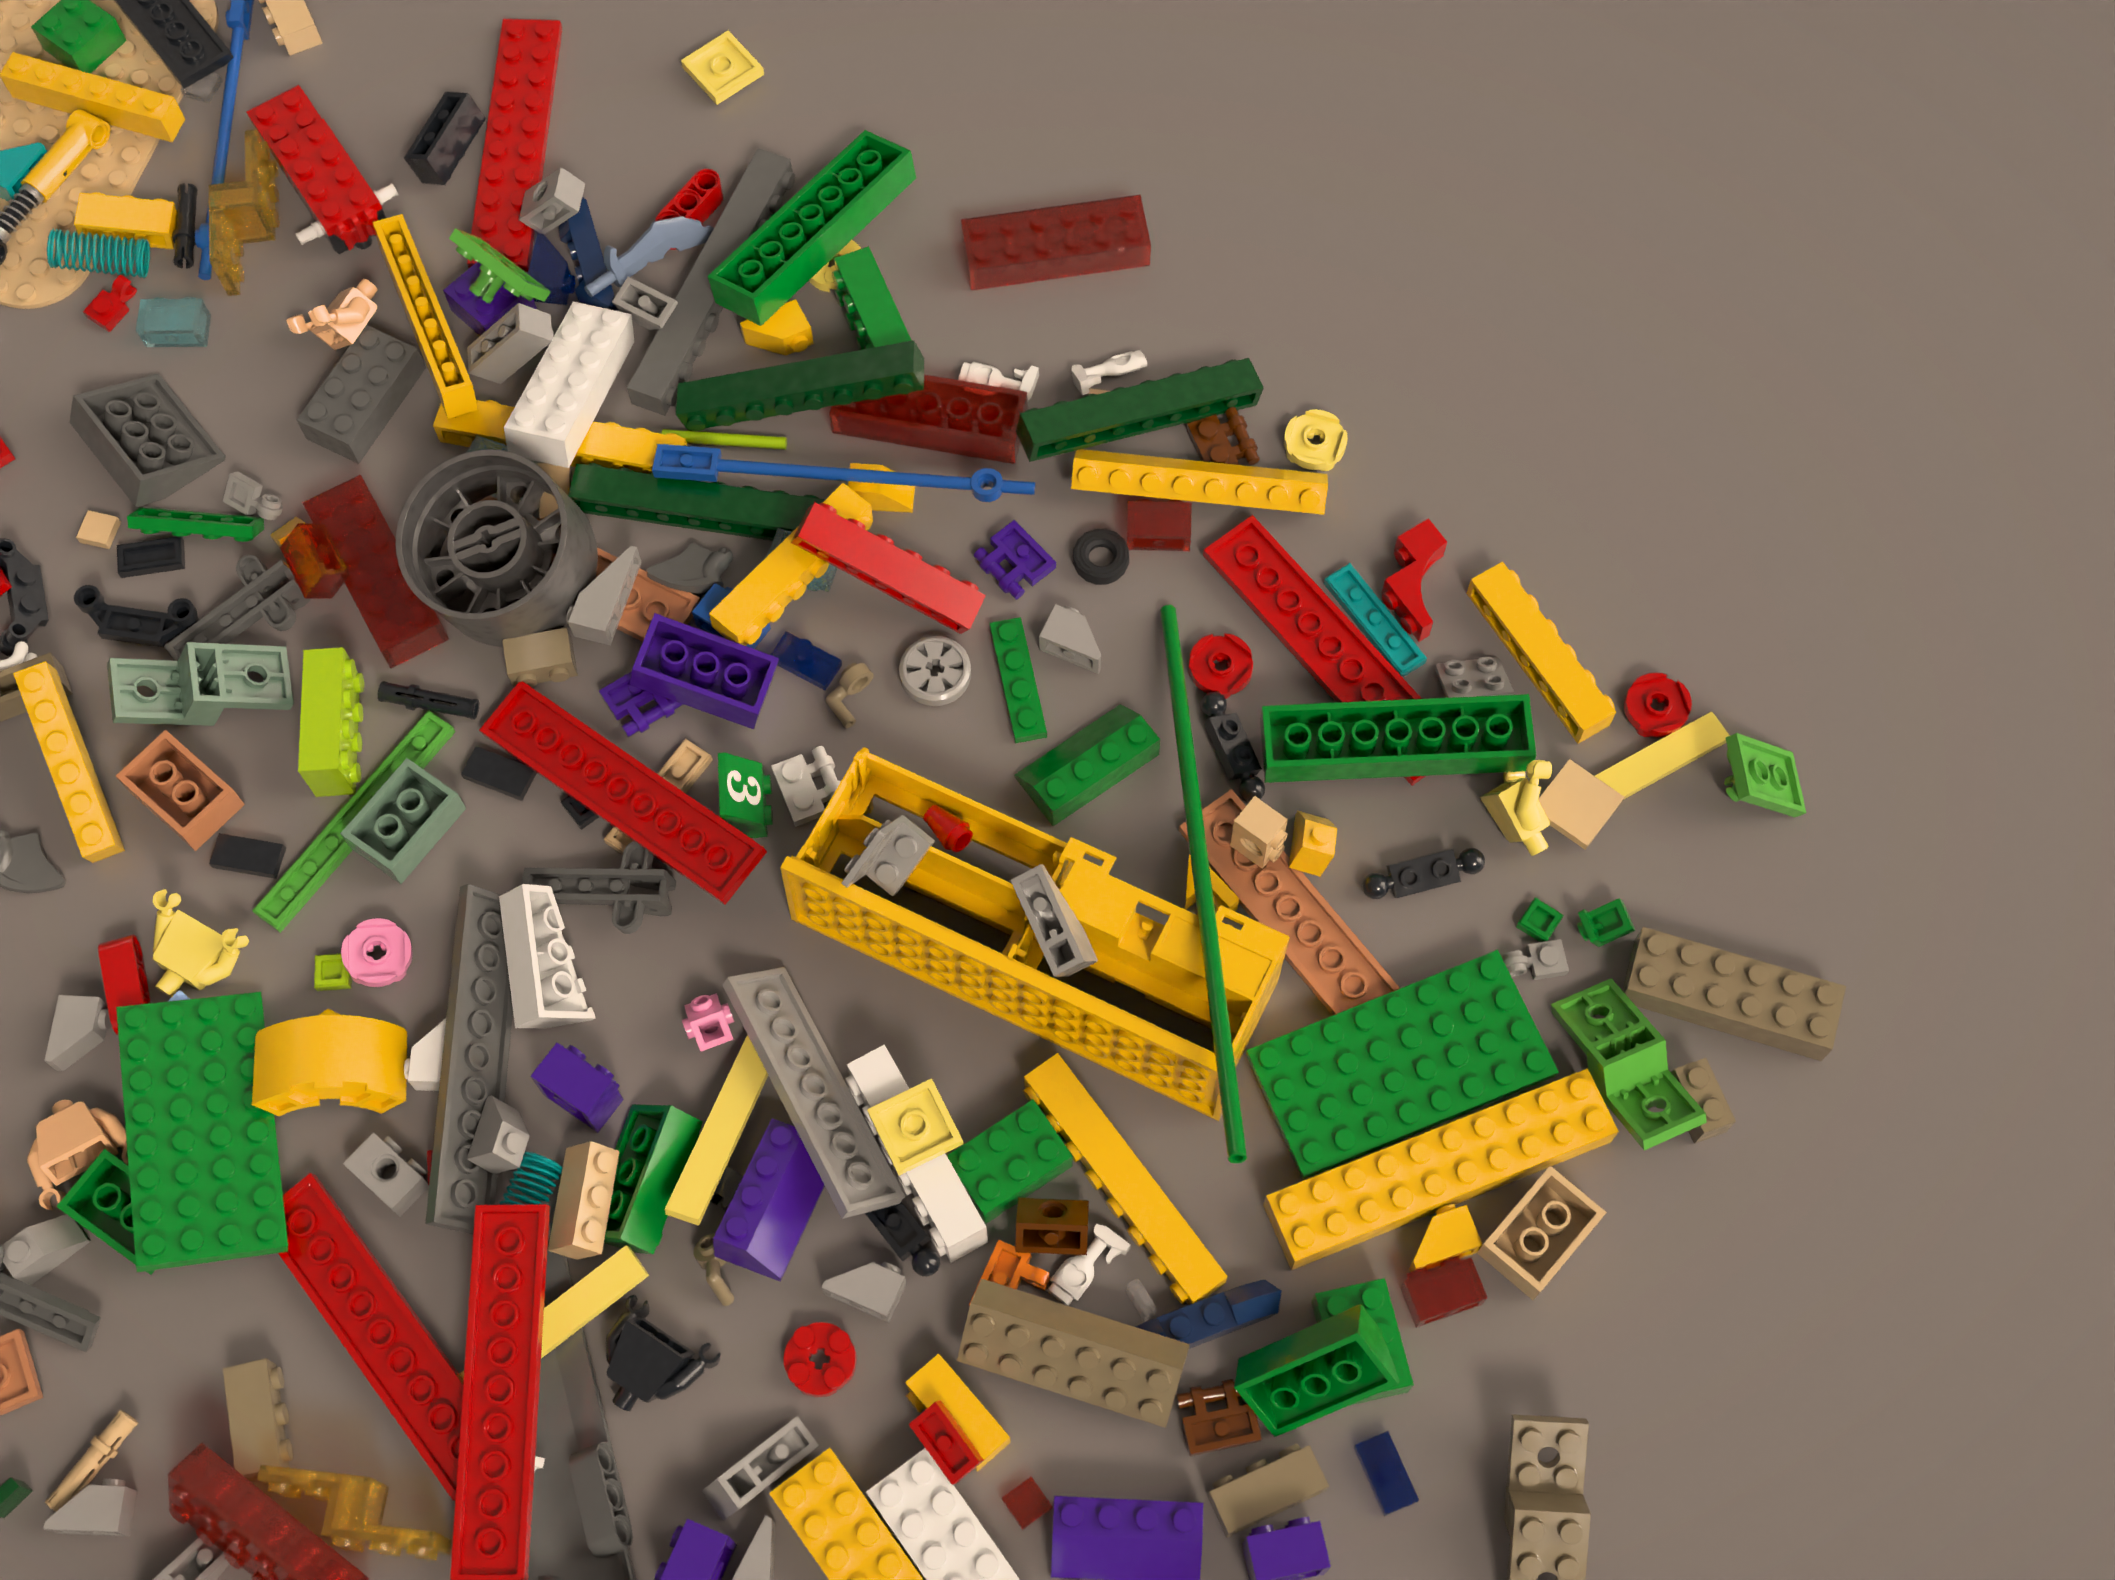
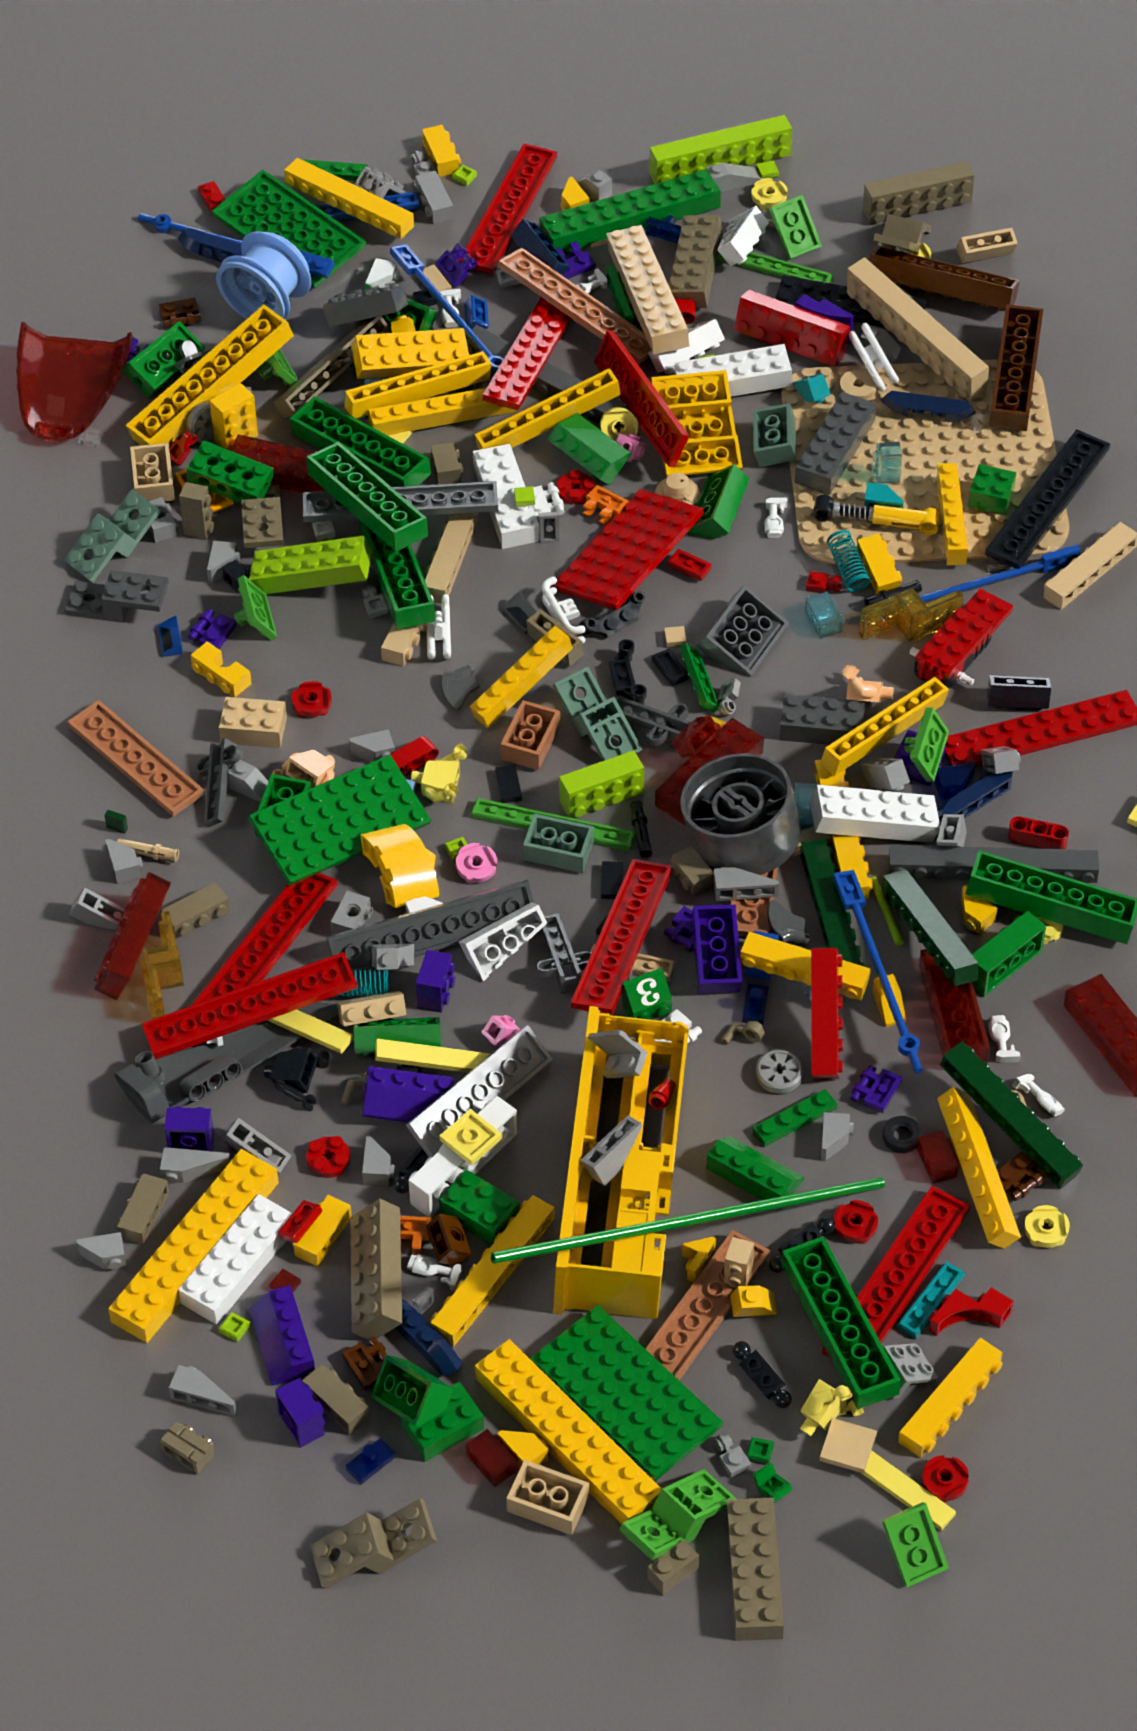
camera: 70 degrees right, 15 degrees down
sand blue sword [584,216,714,297] -> none

